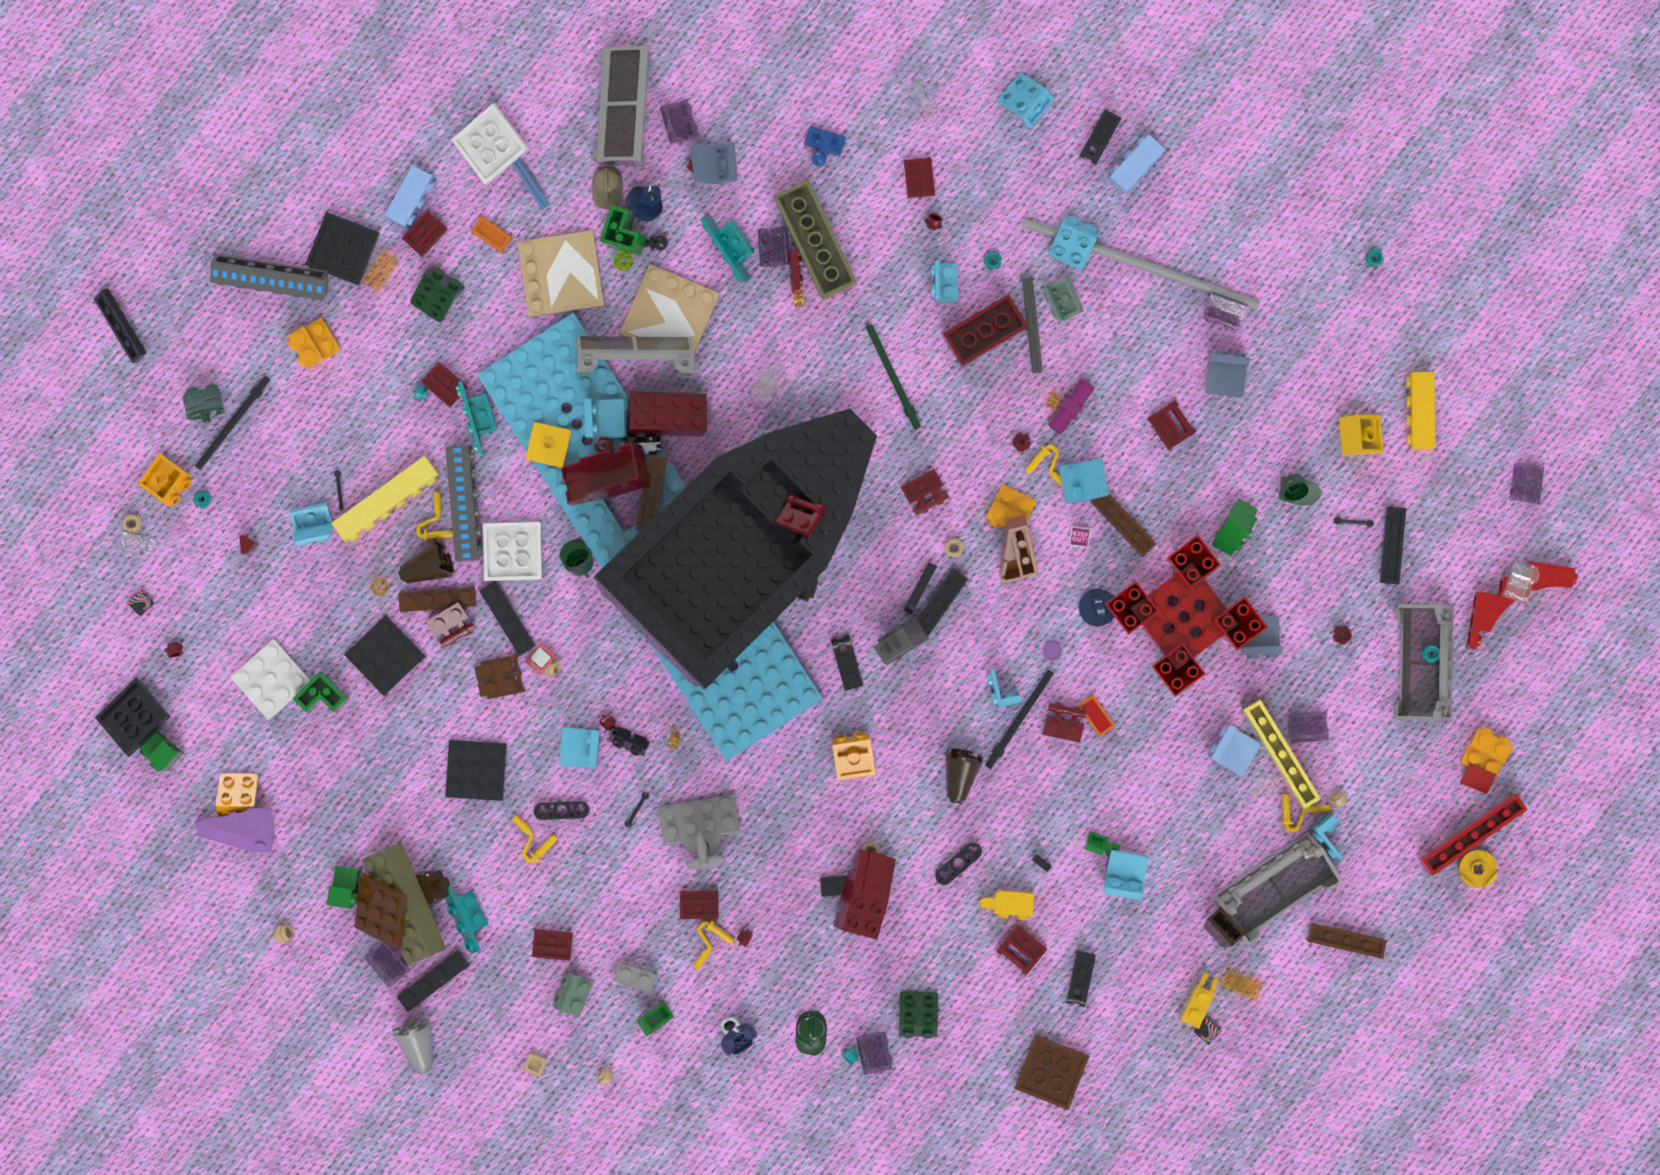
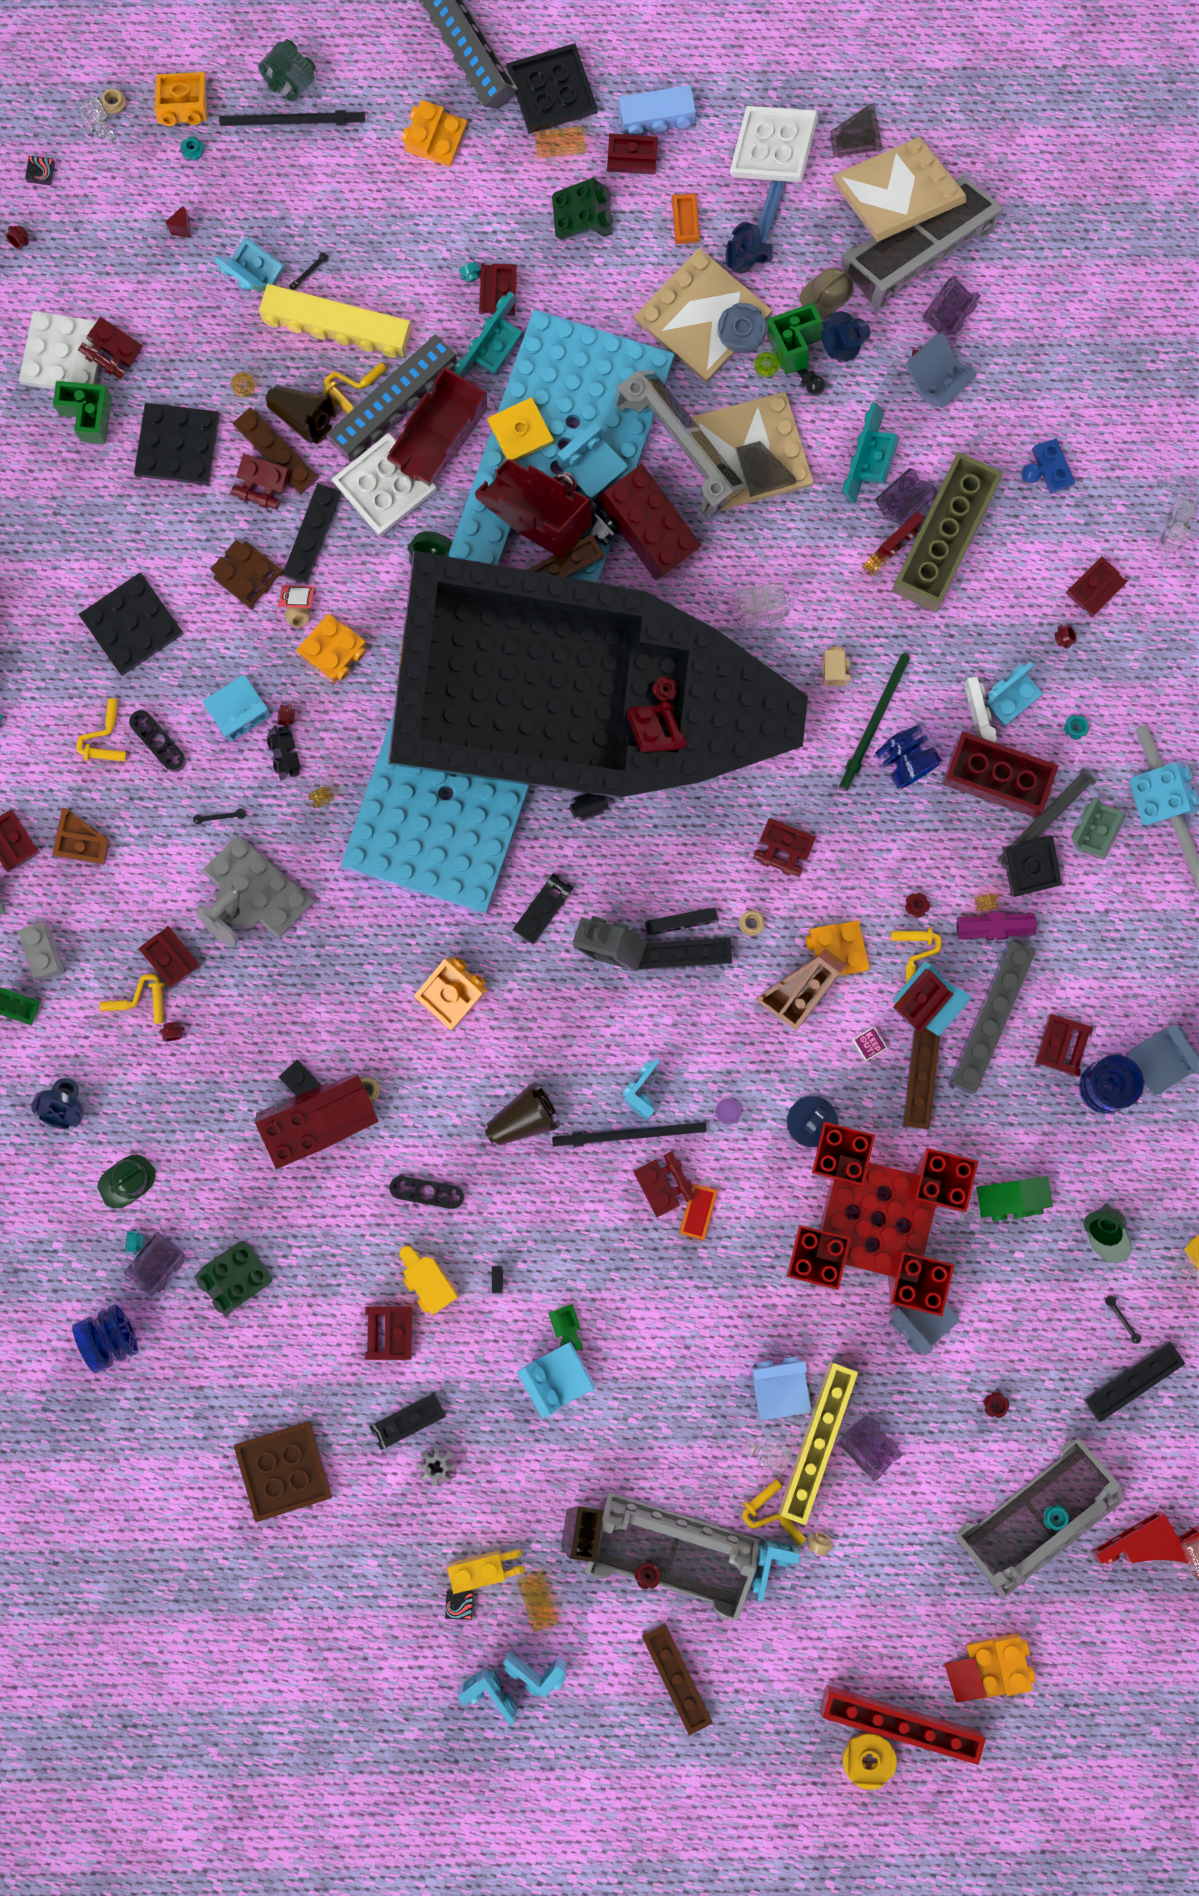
camera: 40 degrees right, 5 degrees down
none -> dark orange wing [52,807,110,865]
none -> clear blue wheel [72,1304,139,1374]
none -> dark red plate [78,316,143,380]
none -> light orange plate [296,613,367,684]
none -> dark red piece [387,367,487,487]
none -> light grey piece [417,1446,456,1487]
none -> medium azure bracket [457,1667,518,1726]
none -> medium azure bracket [503,1650,567,1699]
none -> dark red plate [634,1563,661,1590]
none -> dark red plate [653,676,677,702]
none -> sand blue tile [718,303,767,353]
none -> dark blue tile [725,222,773,274]
none -> clear smoke wing [736,441,796,497]
none -> tan brick [822,647,851,686]
none -> clear smoke wing [829,103,882,158]
none -> tan plate [833,137,966,242]
none -> clear blue wheel [875,725,943,790]
none -> dark red plate [893,969,954,1033]
none -> dark grey brick [948,941,1036,1094]
none -> white hinge [964,676,997,743]
none -> black plate [1002,835,1062,897]
none -> clear blue wheel [1078,1054,1145,1114]

